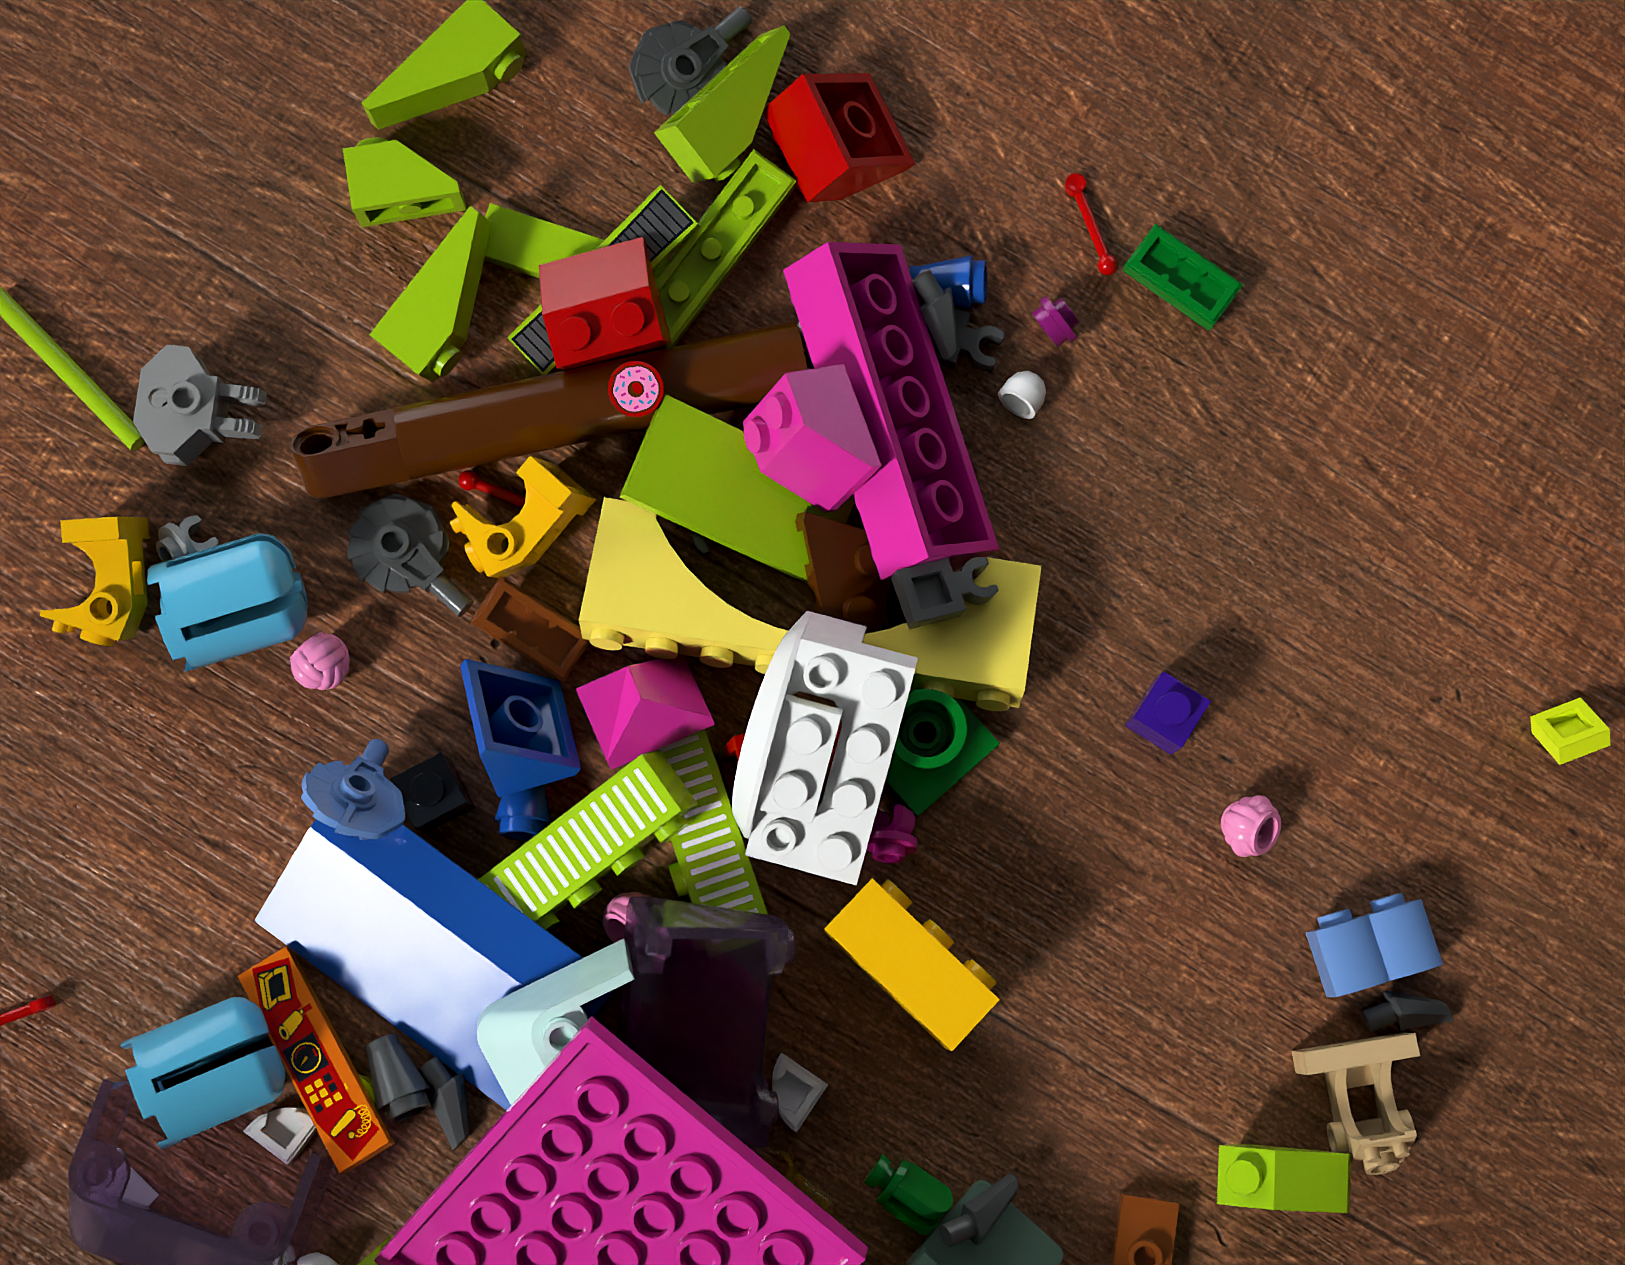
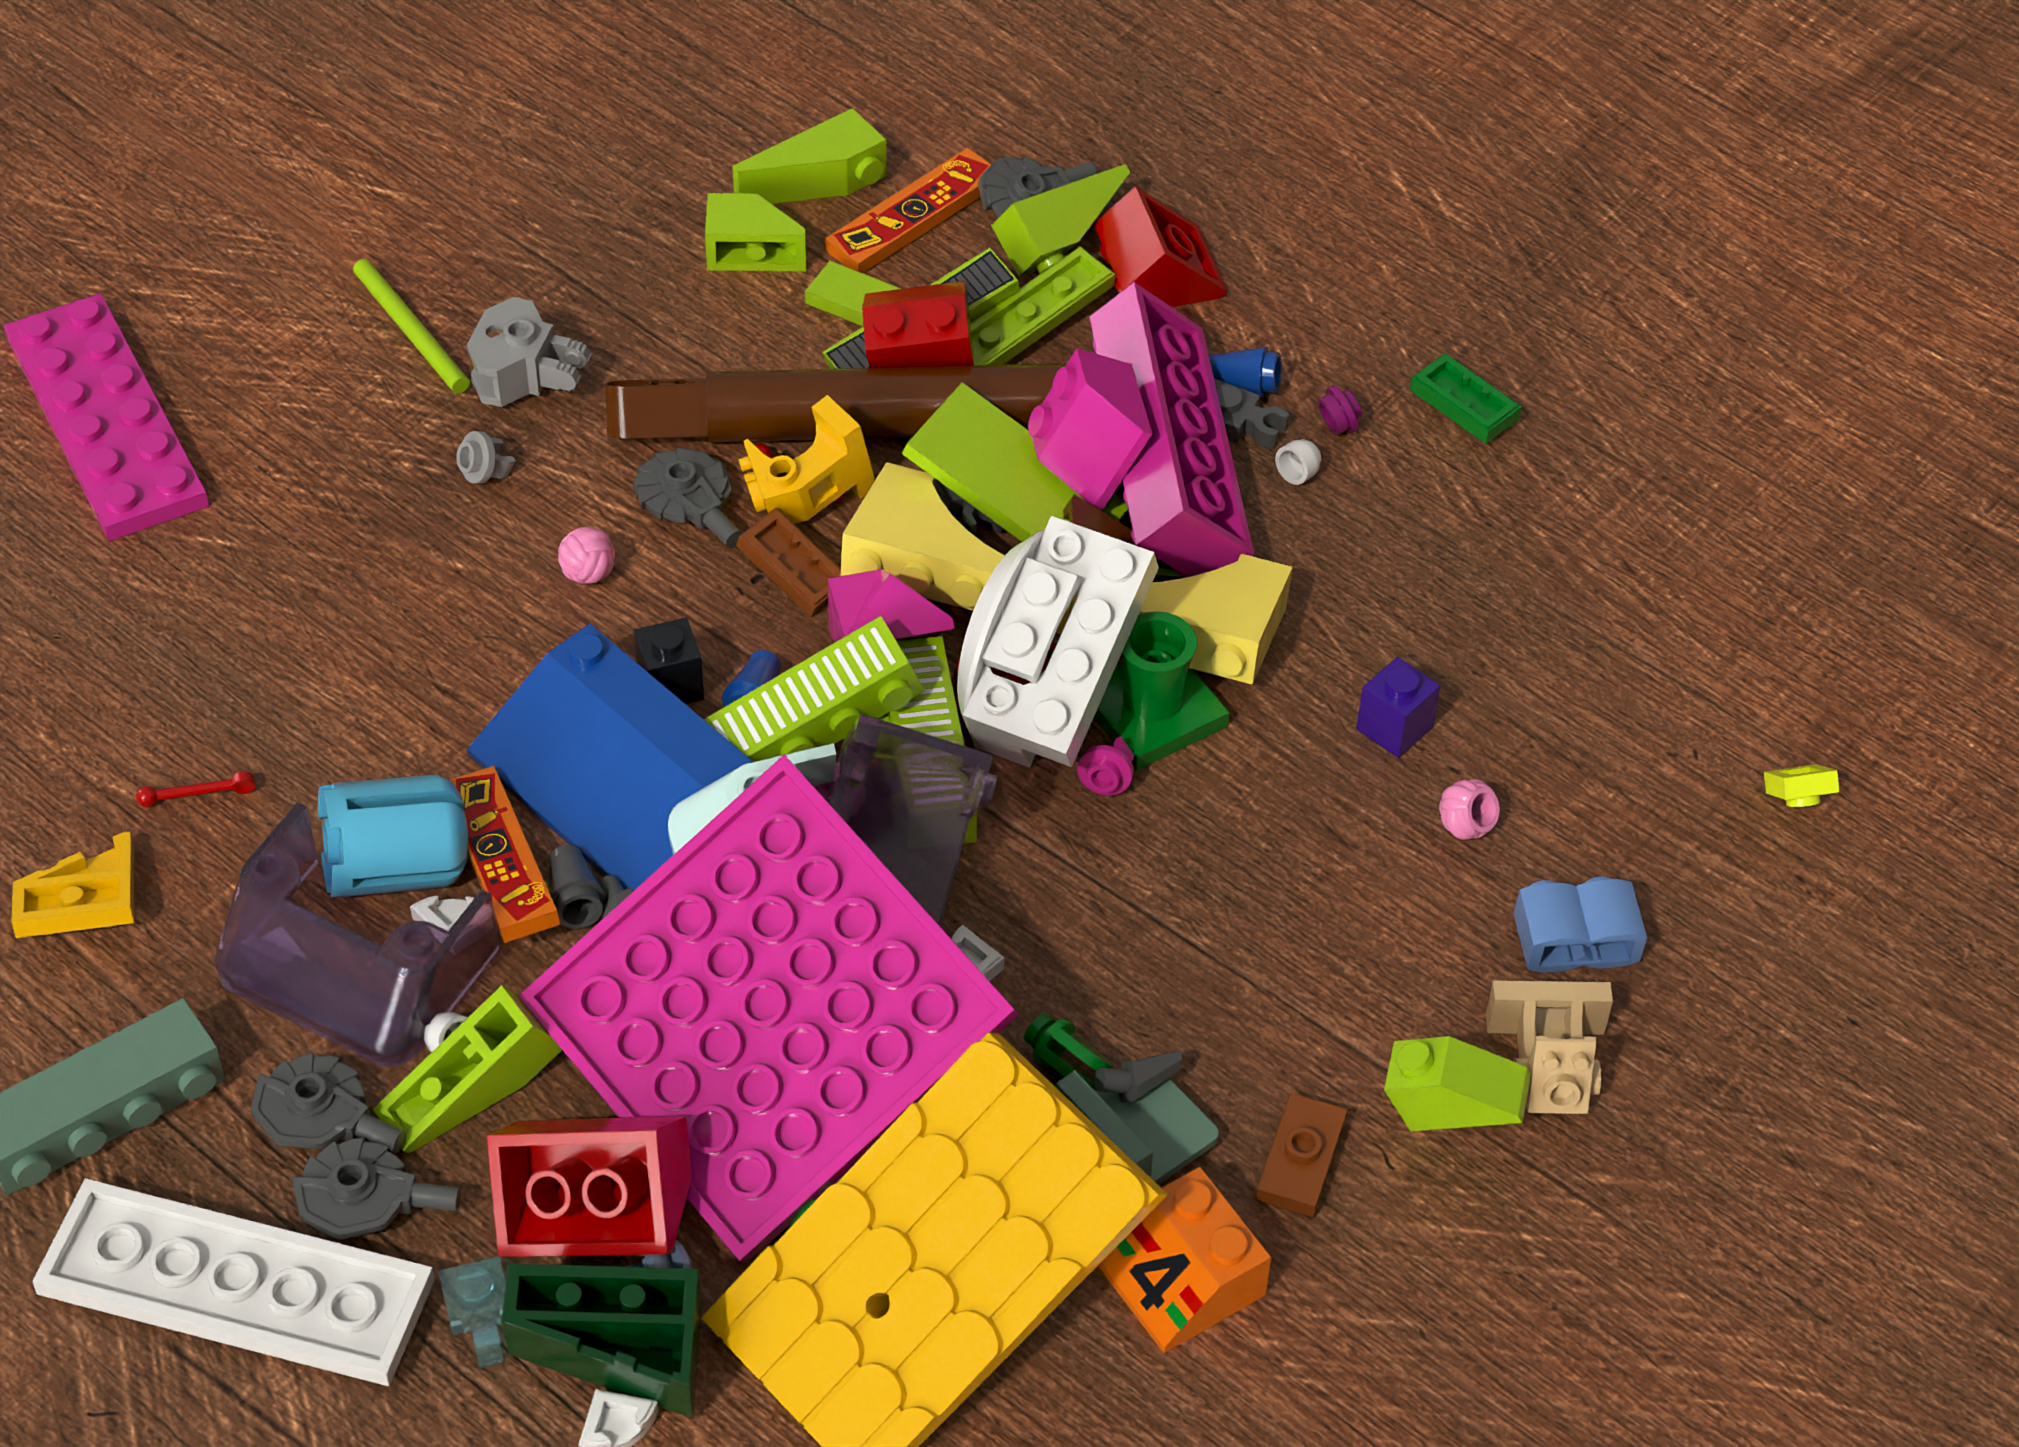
camera: 10 degrees right, 30 degrees down
yellow tile [39,516,150,647] -> none
medium azure cylinder [147,533,308,672] -> none
medium blue piece [301,739,405,840] -> none
lime slope [369,206,492,382] -> none
blue slope [460,659,581,798] -> none
tile [608,361,664,417] -> none
yellow brick [823,878,1000,1051] -> none
dark grey plate [891,557,999,630] -> none
dark grey bar [911,269,959,360] -> none
red hinge [1064,173,1118,276] -> none
dark grey bar [1361,990,1454,1032] -> none
none -> tile [825,147,992,273]

